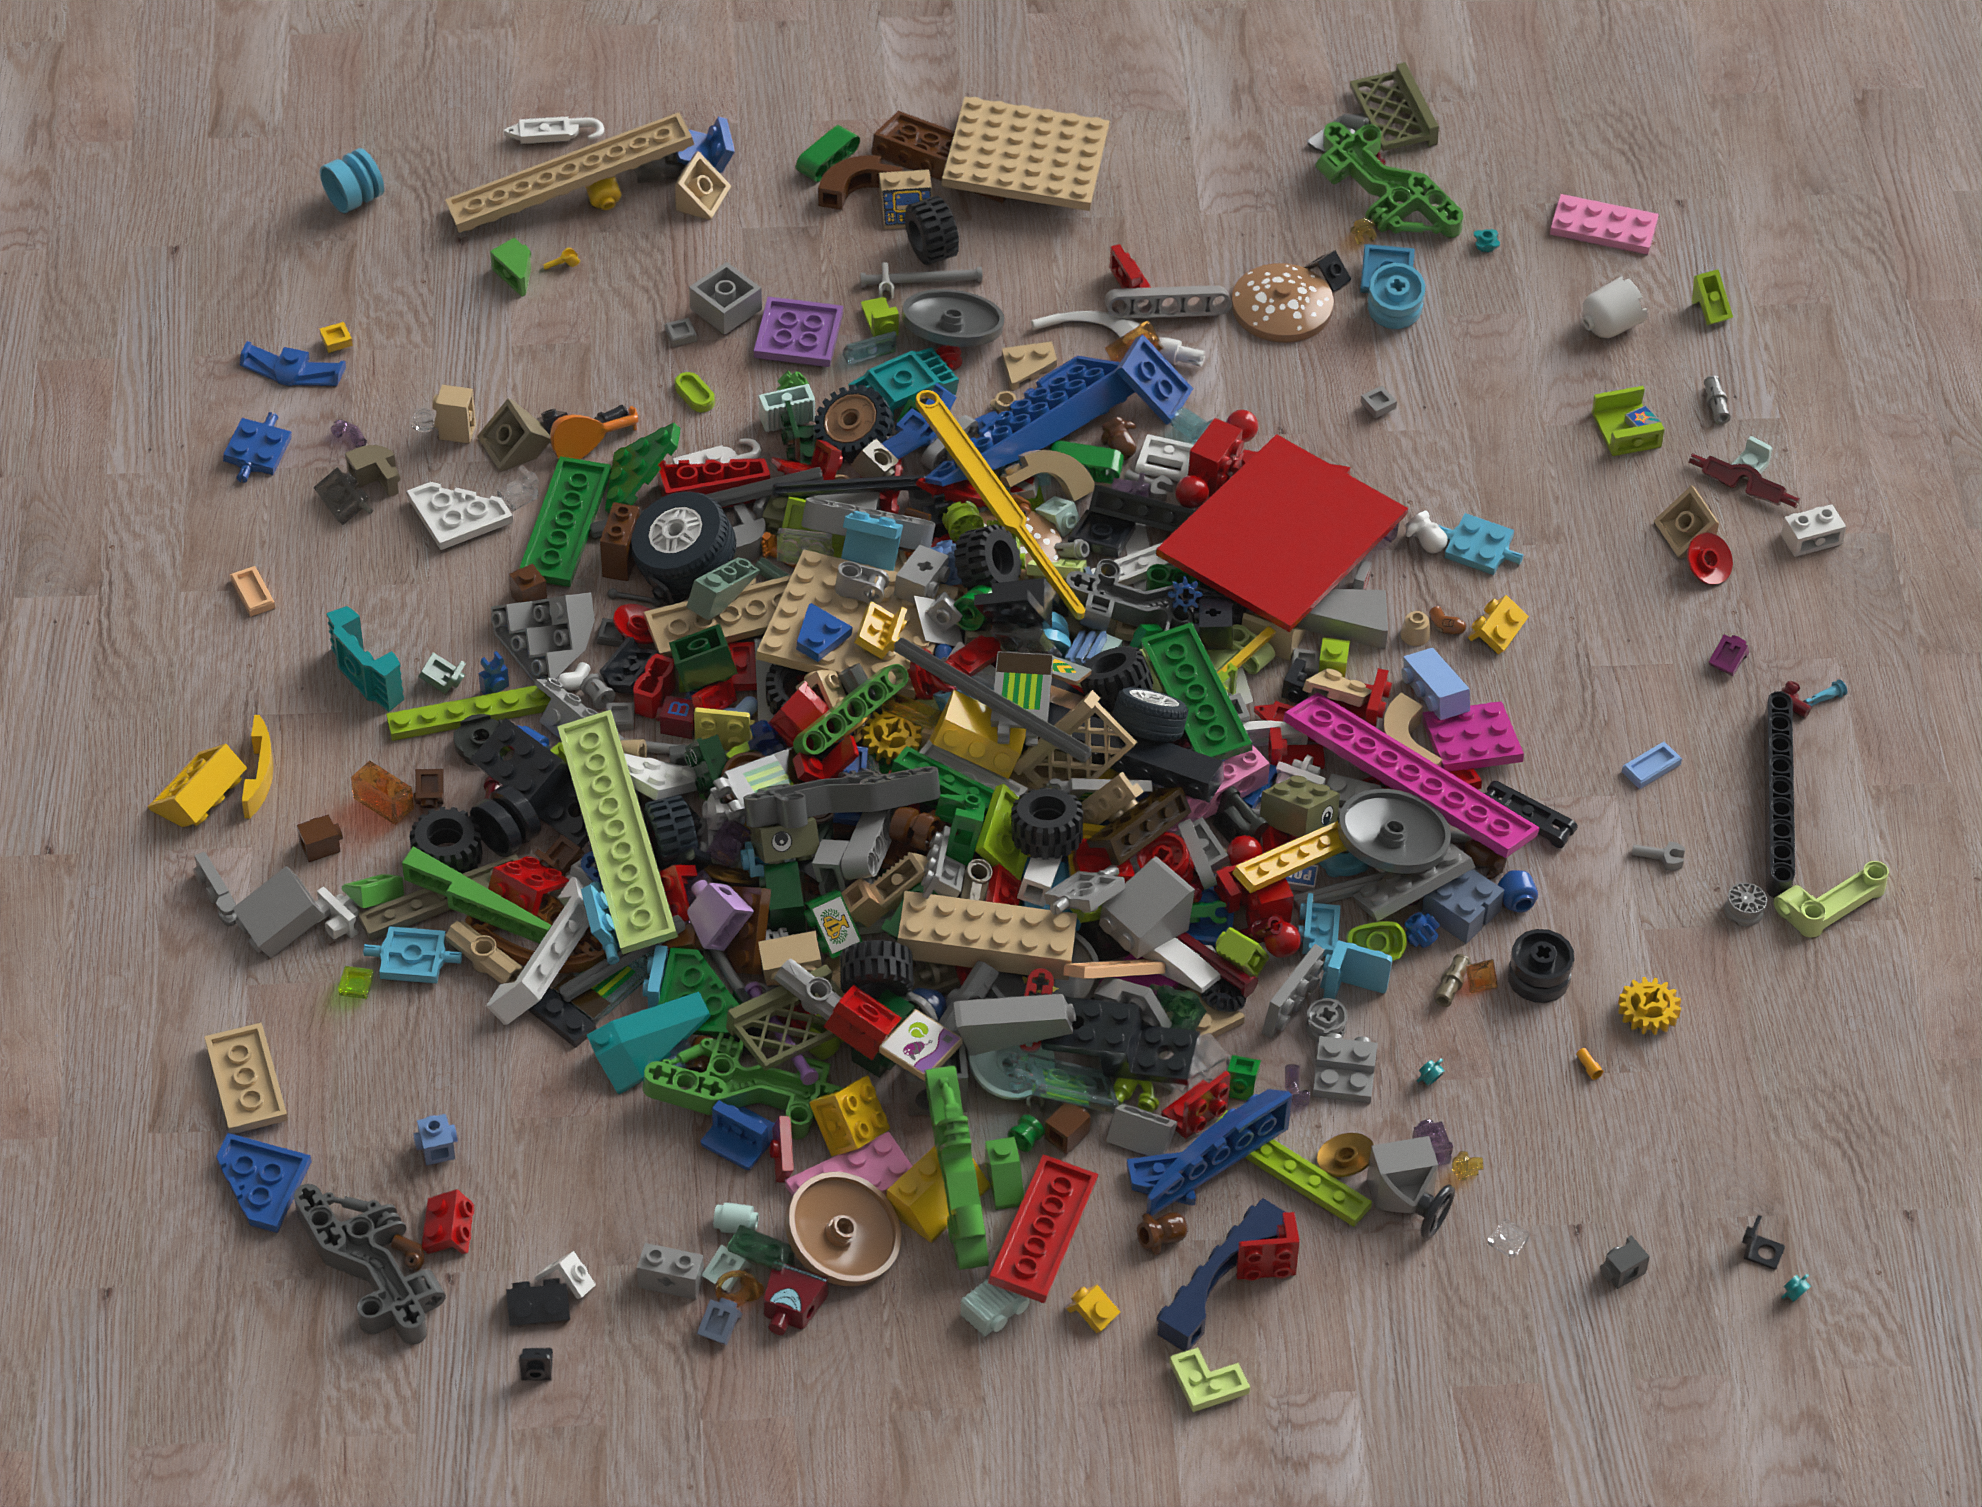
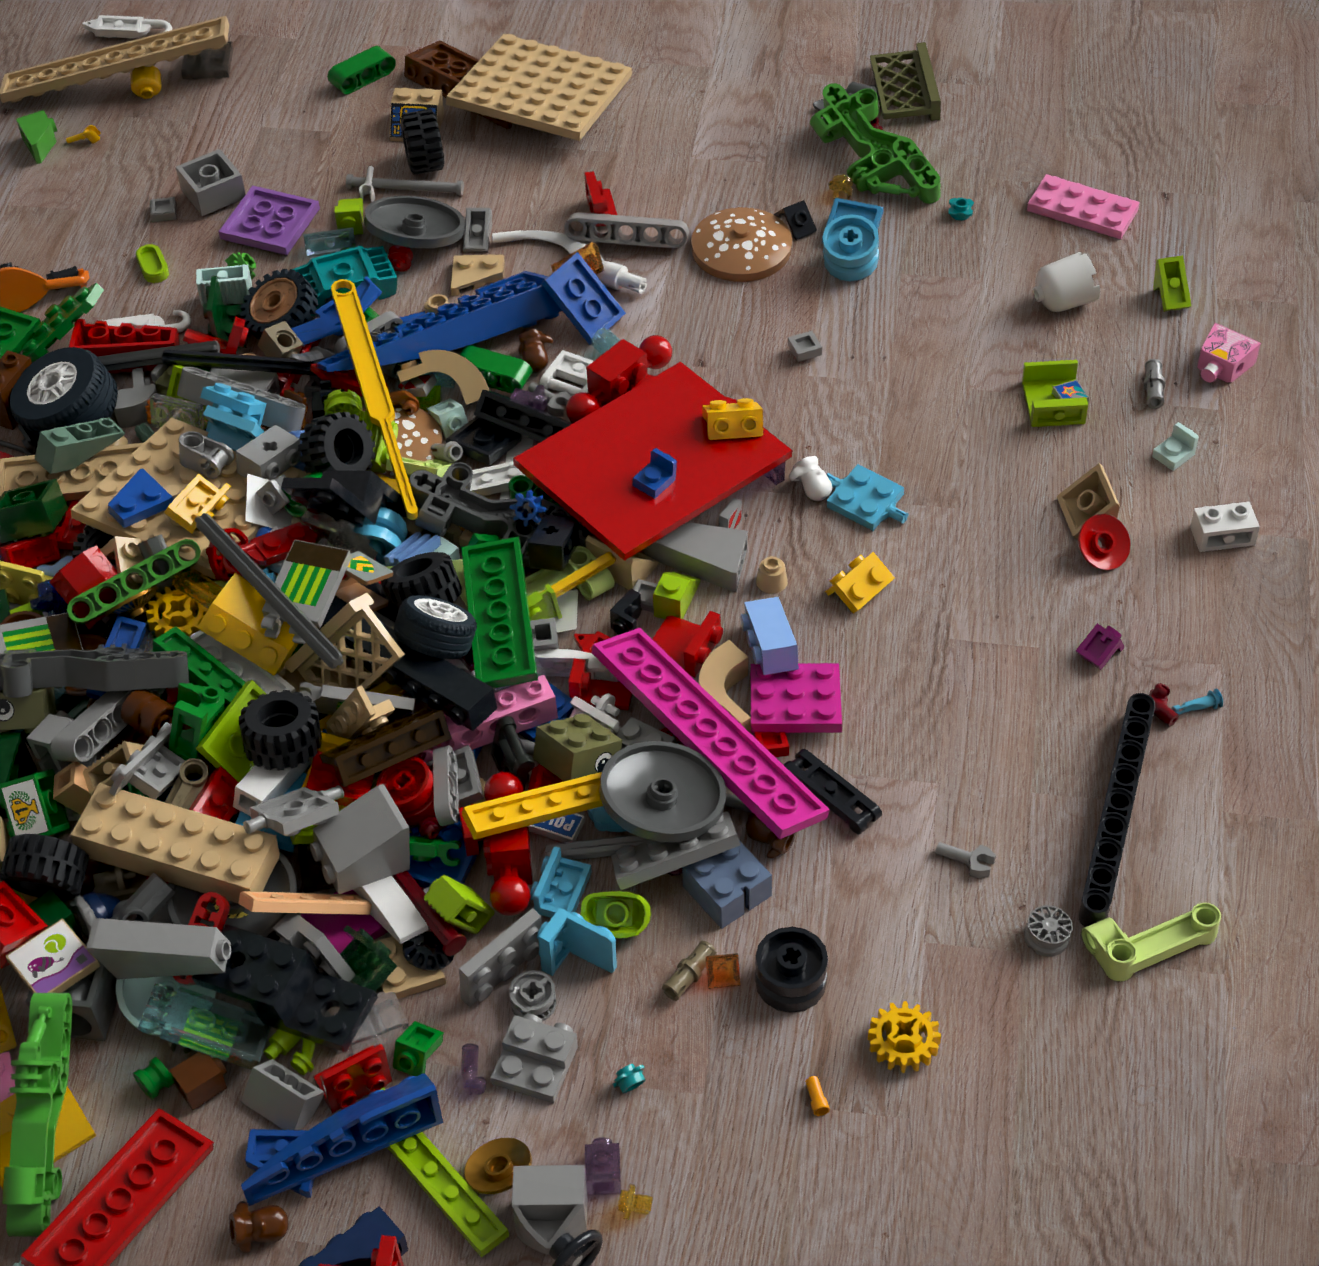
camera: 15 degrees right, 0 degrees up
tan slope [675,151,731,220] -> none
blue bracket [676,116,735,173] -> none
red bracket [793,735,859,782] -> none
reddish brown arch [818,155,903,210] -> none
bright green slope [985,1137,1024,1210] -> none
dark red pin [1238,916,1283,944] -> none
tan wing [1303,669,1372,707] -> none
blue gear [1405,912,1440,948] -> none
dark orange arm [1429,606,1466,634] -> none
blue head [1498,870,1538,913] -> none
light blue tile [1621,742,1682,789] -> none
dark red piece [1688,453,1800,509] -> none
none -> medium azure bracket [203,405,265,451]
none -> flat silver sword [289,346,336,362]
none -> light grey slope [463,208,493,253]
none -> blue bracket [632,448,677,499]
none -> yellow bracket [702,398,763,440]
none -> bright pink torso [1197,323,1261,383]

